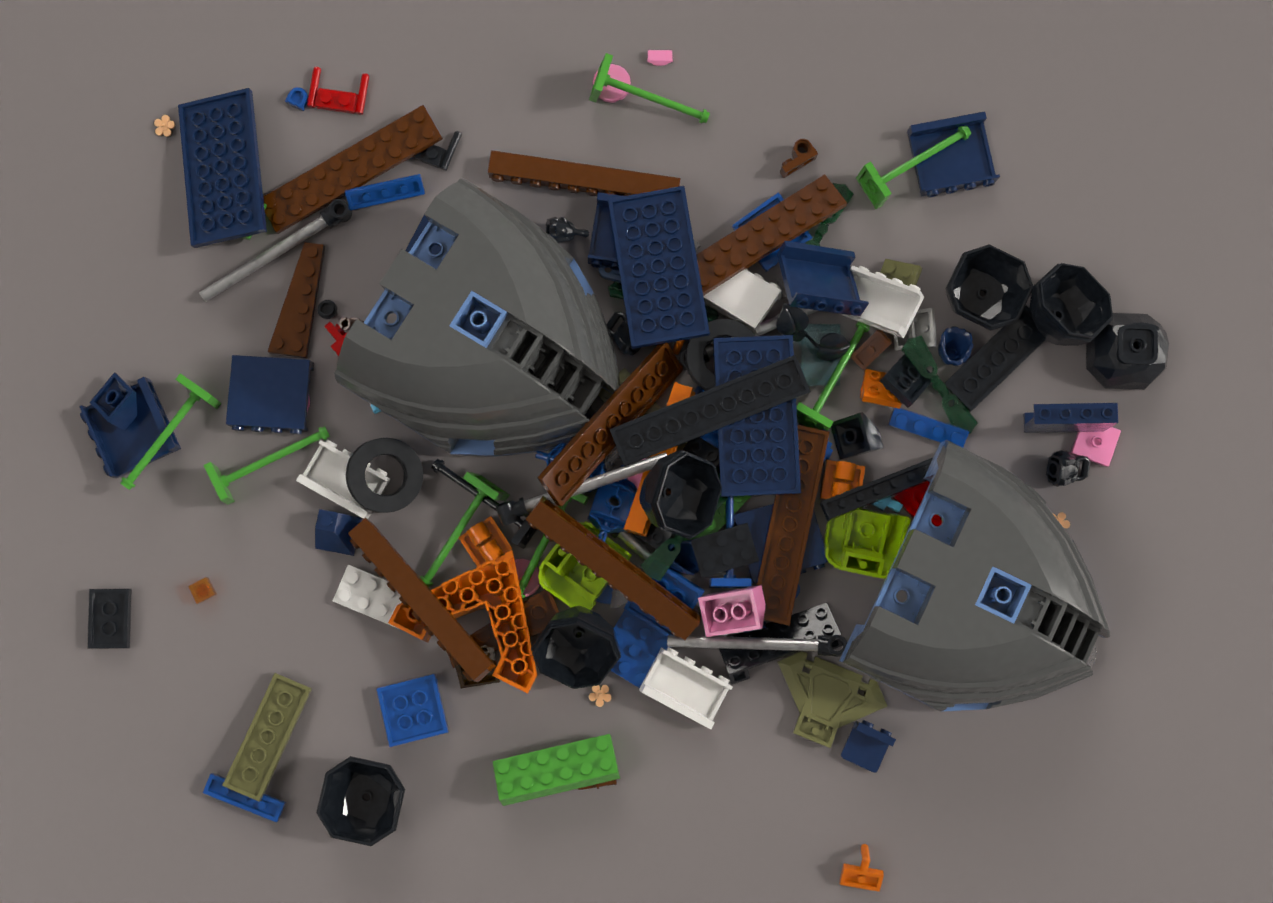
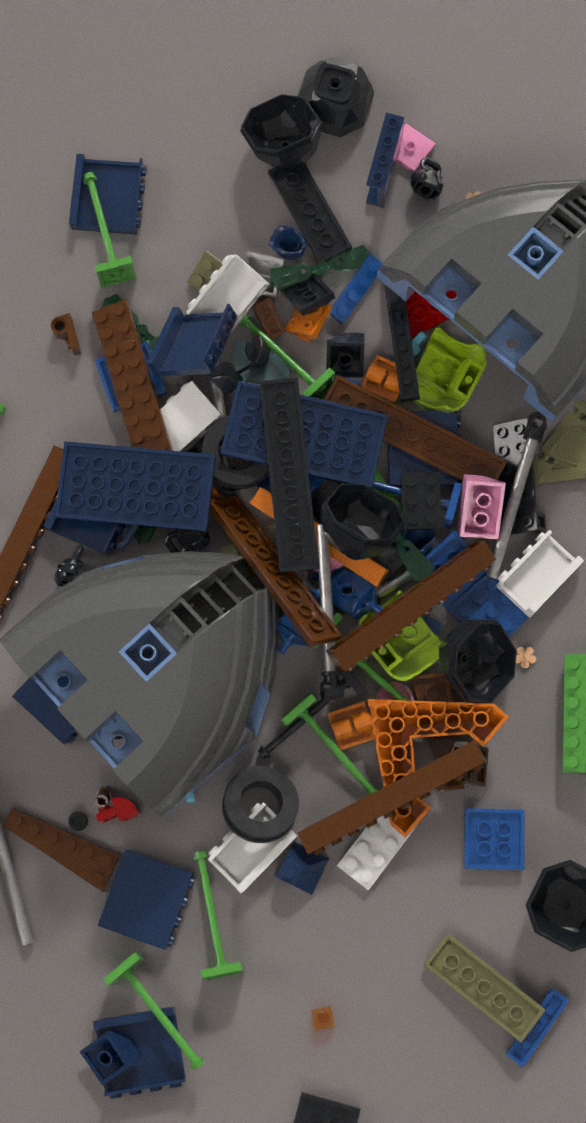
camera: 70 degrees left, 5 degrees down
black rock [945,244,1034,331] -> none

